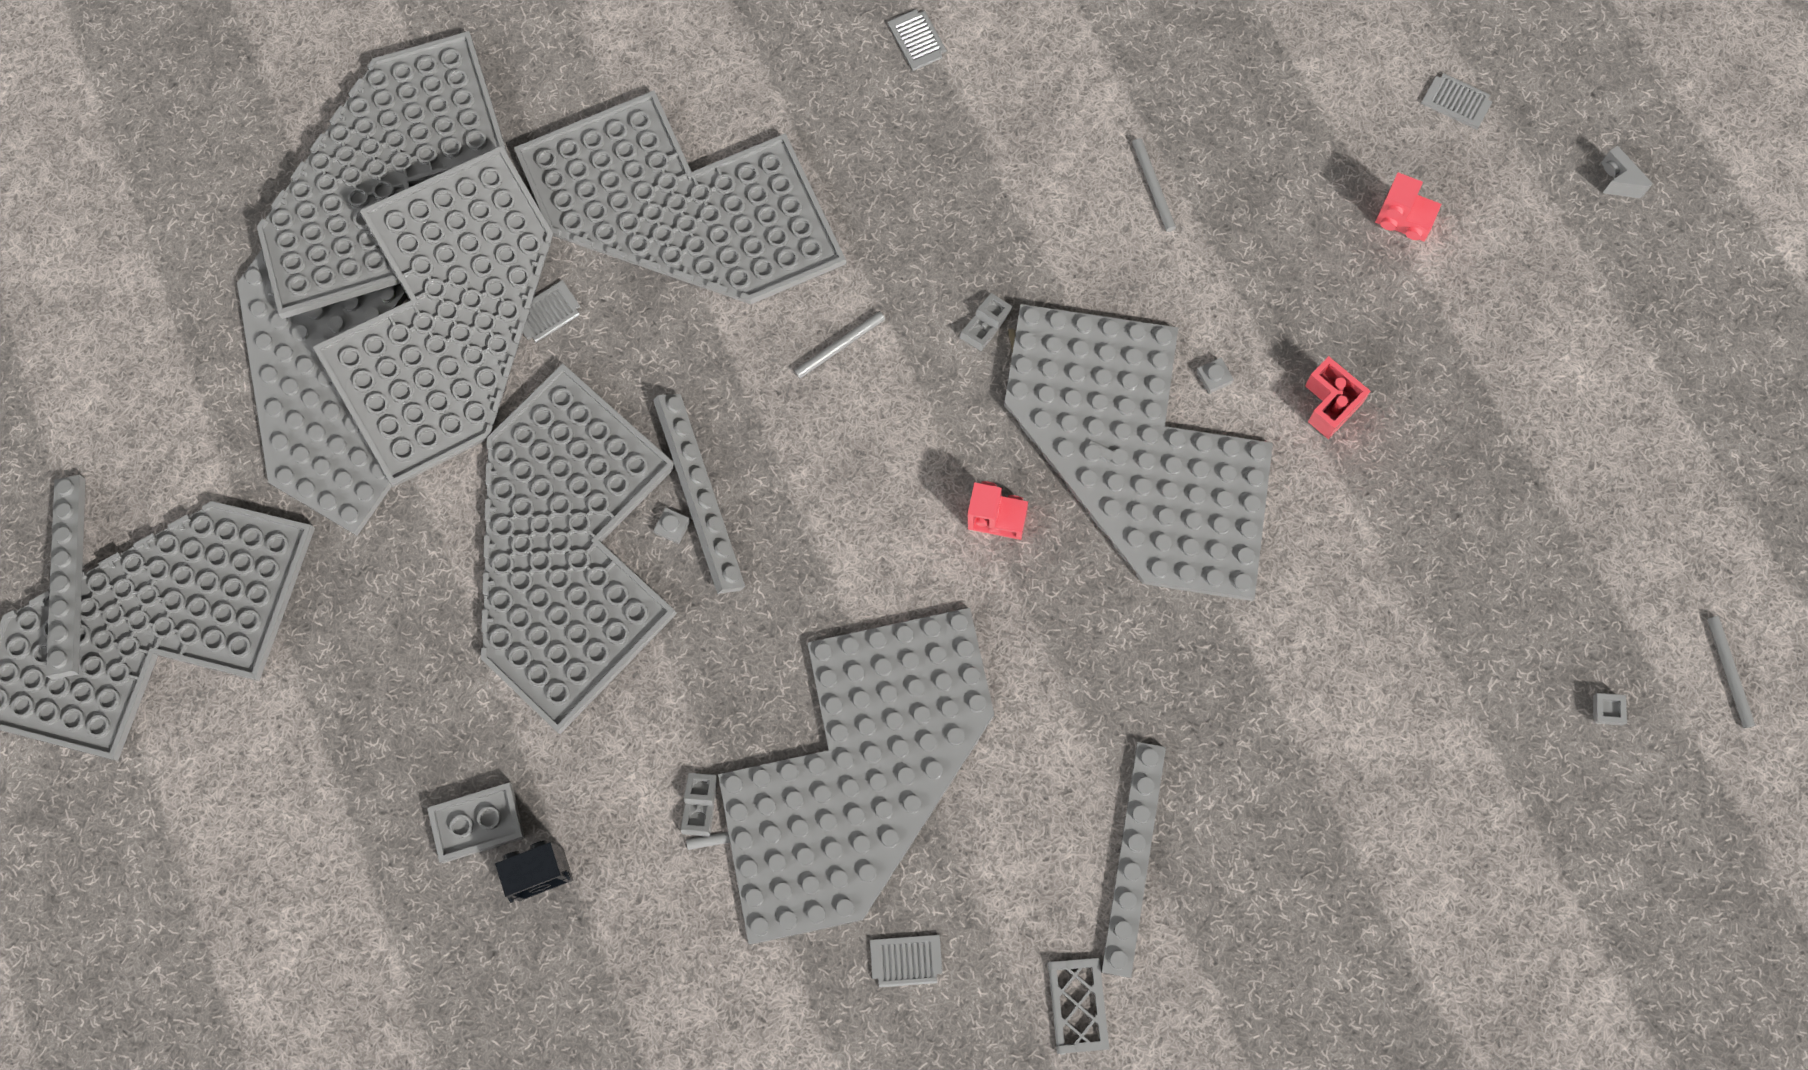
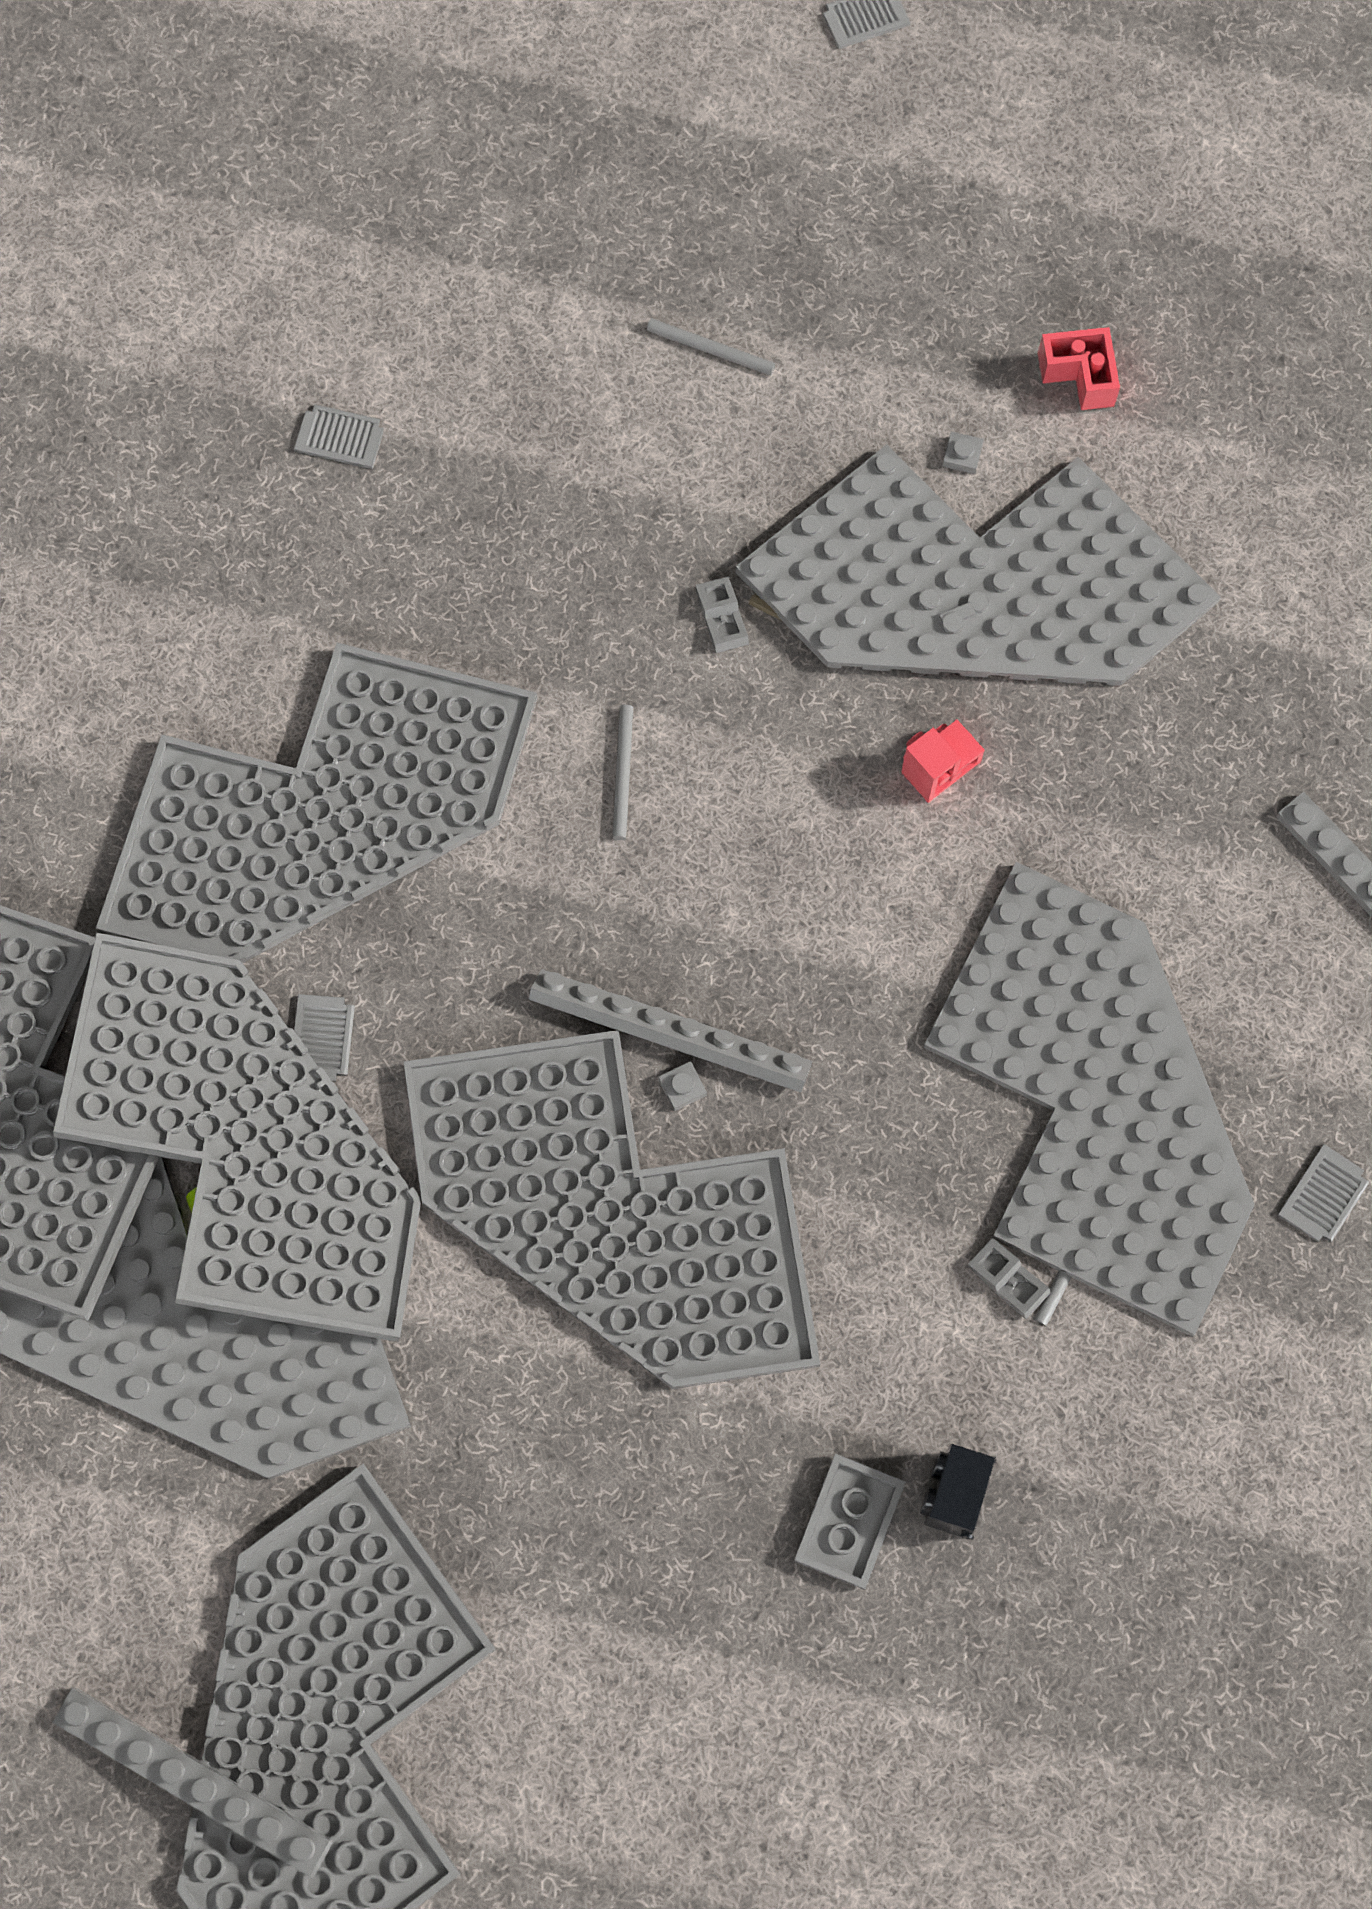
camera: 60 degrees left, 0 degrees up
coral brick [1375,172,1442,242] -> none

